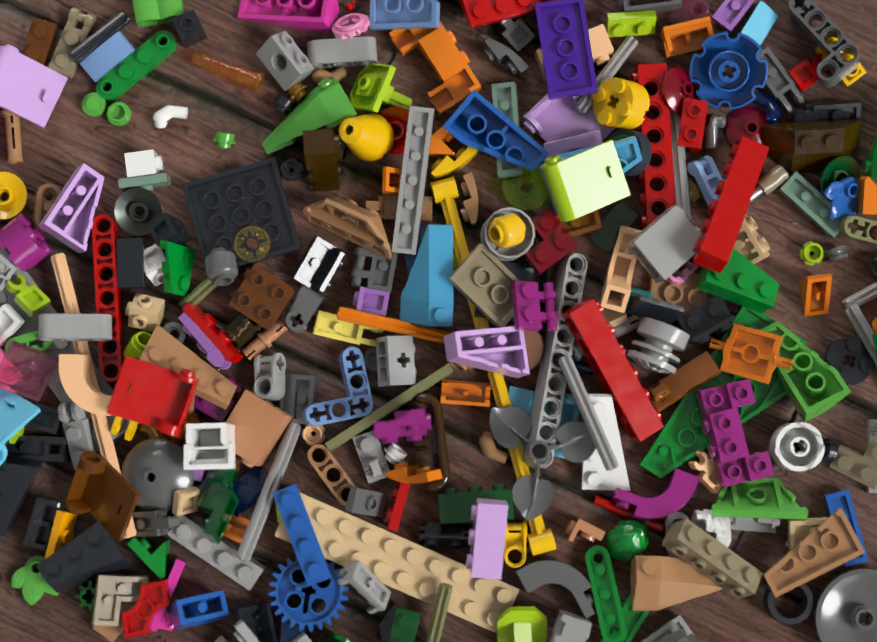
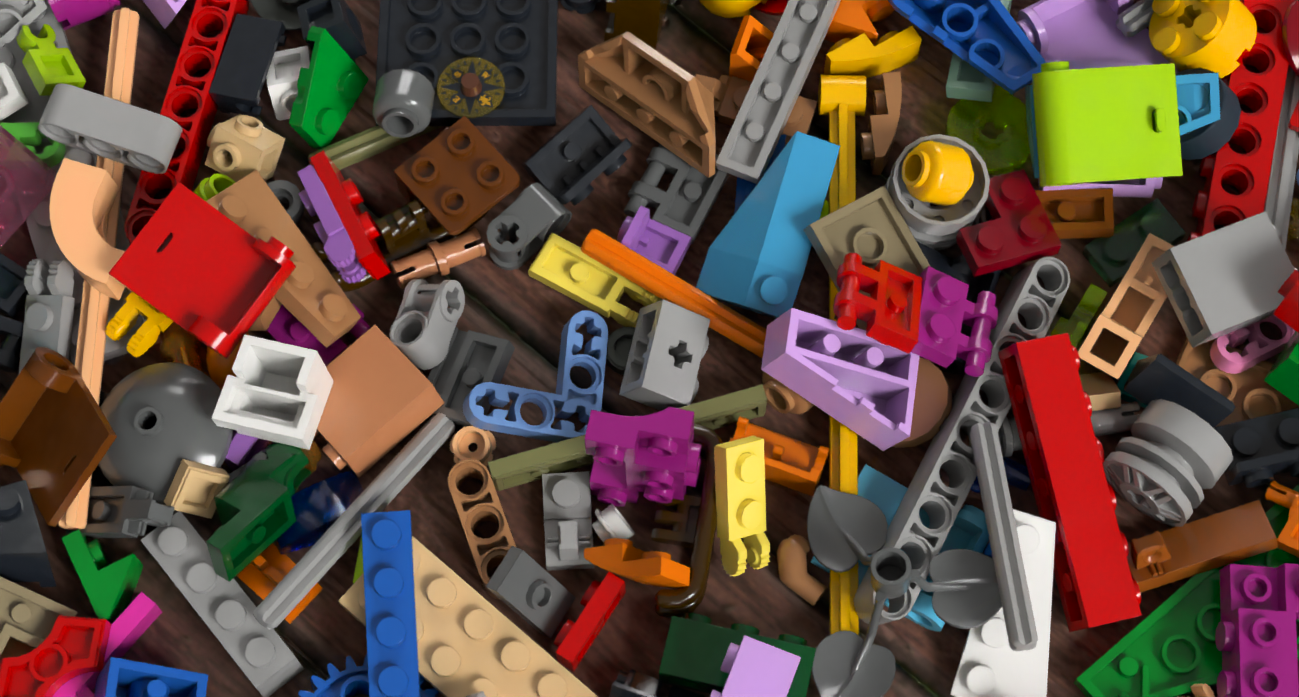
camera: 20 degrees right, 15 degrees down
none -> light yellow hinge [714,436,771,577]
none -> red plate [833,253,923,354]
none -> clear neon green plate [1050,283,1107,348]

